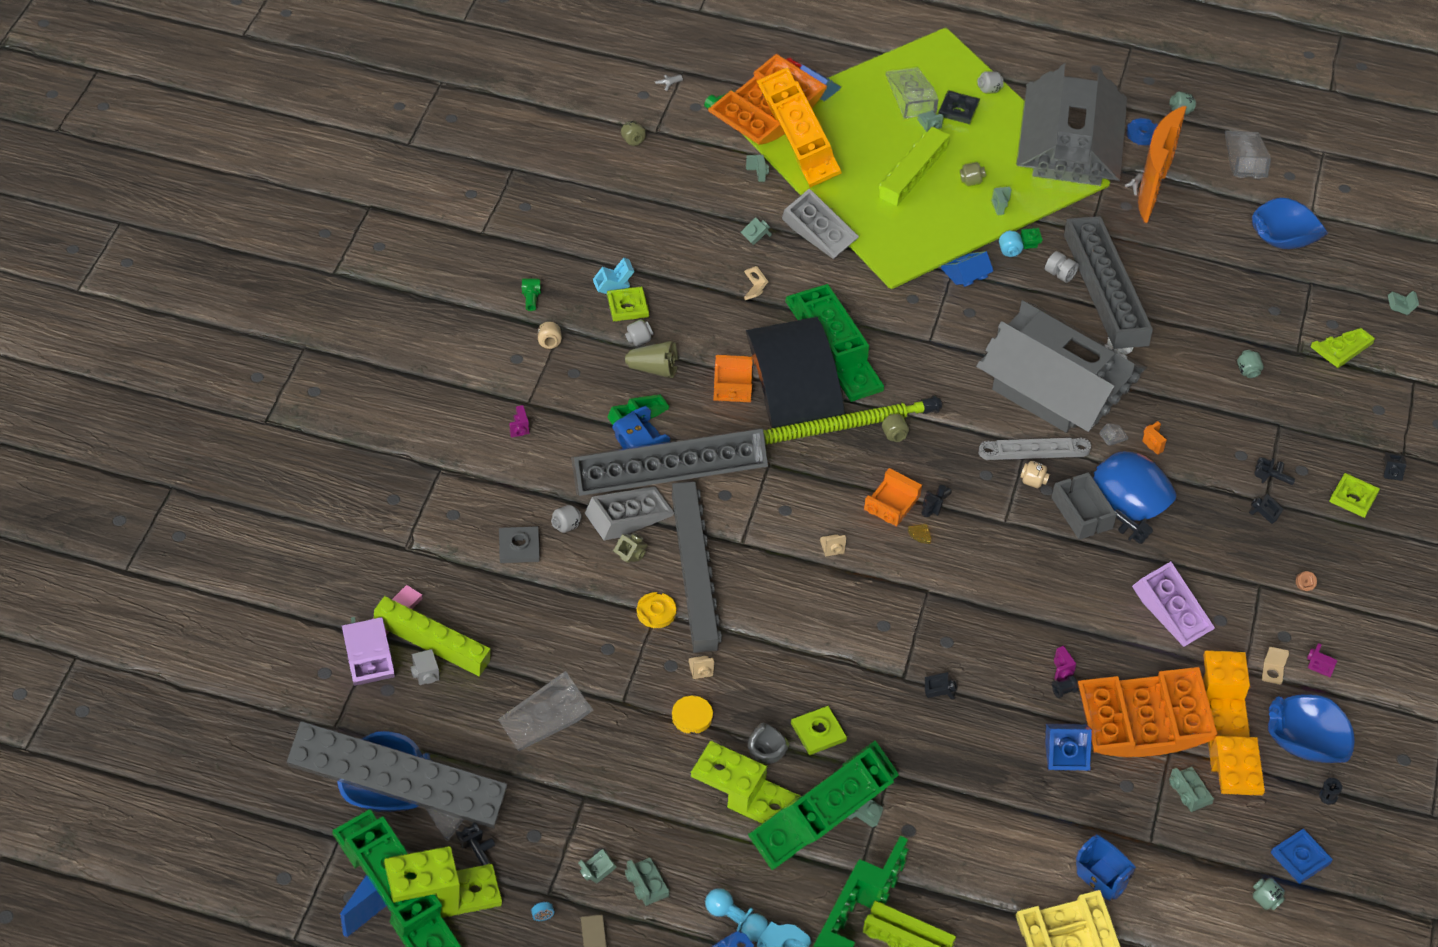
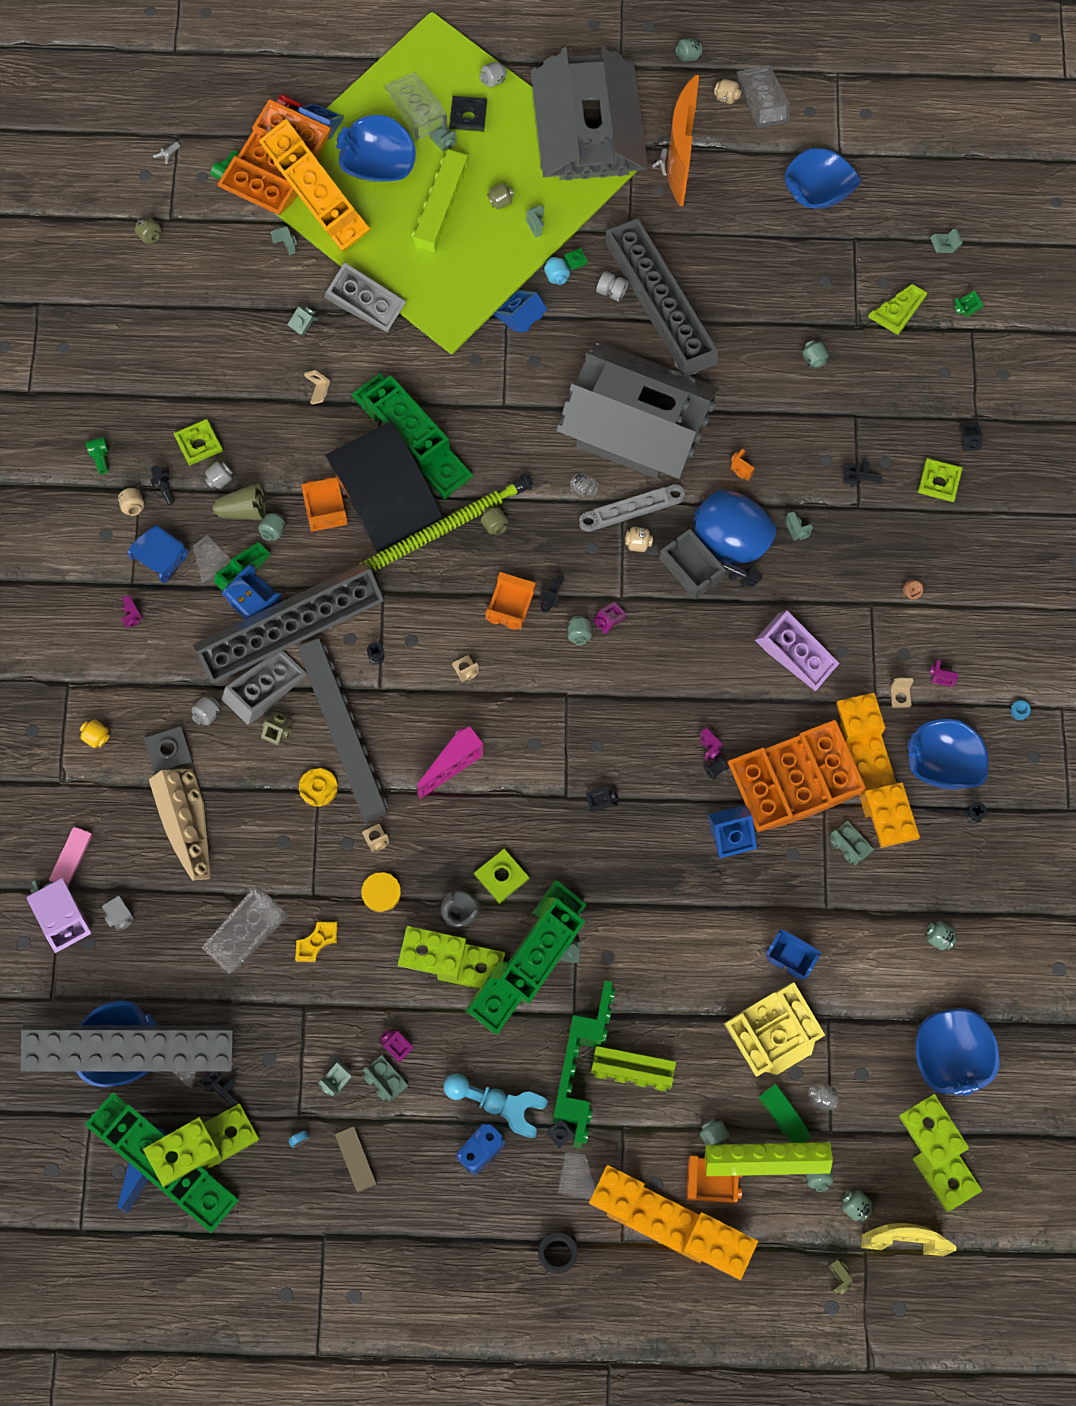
camera: 15 degrees left, 20 degrees up
lime brick [374,596,491,677] -> none
medium azure brick [593,257,634,294] -> none
clear yellow tile [907,524,931,544] -> none
clear slope [1100,423,1128,446] -> none
blue tile [1126,118,1158,146] -> none
black bracket [1249,494,1284,524] -> none
blue tile [1271,829,1333,884] -> none
none -> yellow head [80,719,110,748]
none -> blue piece [128,525,189,583]
none -> tan wedge [149,769,211,881]
none -> black arm [150,466,175,505]
none -> clear wing [193,535,230,585]
none -> sand green head [258,513,286,541]
none -> yellow tile [295,922,338,962]
none -> blue piece [336,115,416,182]
none -> black bush [367,642,385,665]
none -> magenta bracket [378,1029,414,1062]
none -> dark pink slope [417,726,483,799]
none -> sand green head [567,616,592,645]
none -> clear head [570,473,598,500]
none -> magenta bracket [594,602,627,634]
none -> tan head [714,79,741,104]
none -> sand green bracket [785,512,813,541]
none -> green bracket [954,290,984,318]
none -> dark azure tile [1010,700,1031,720]

